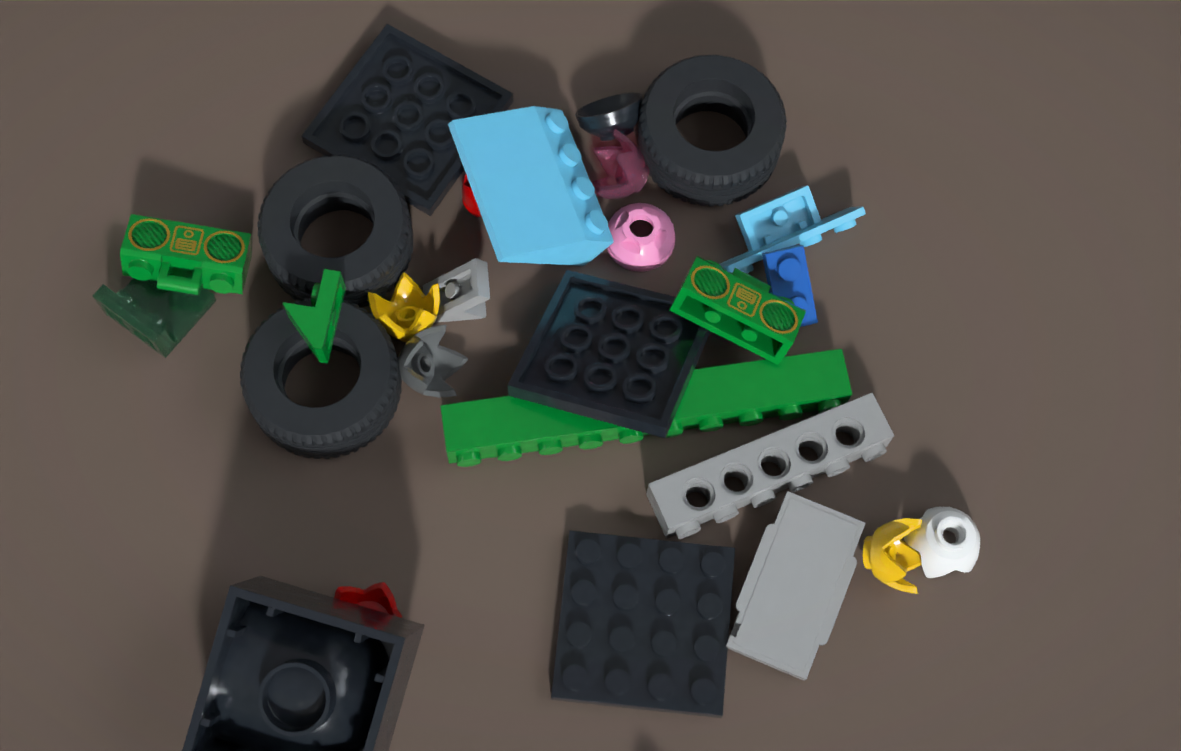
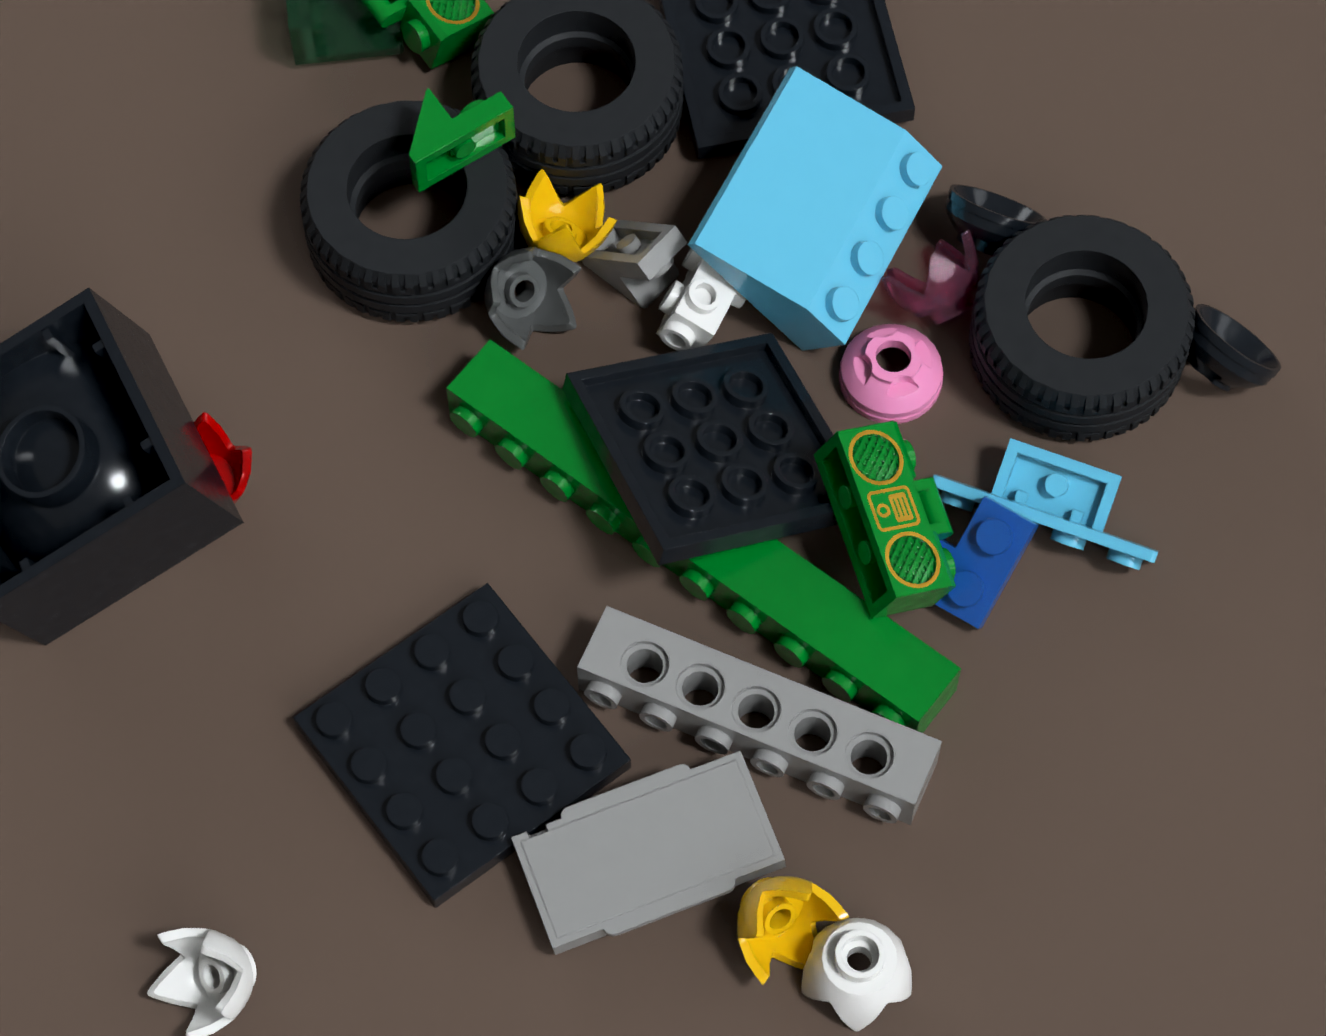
camera: 50 degrees right, 5 degrees down
none -> white brick [656,248,747,351]
none -> black piece [1187,304,1281,391]

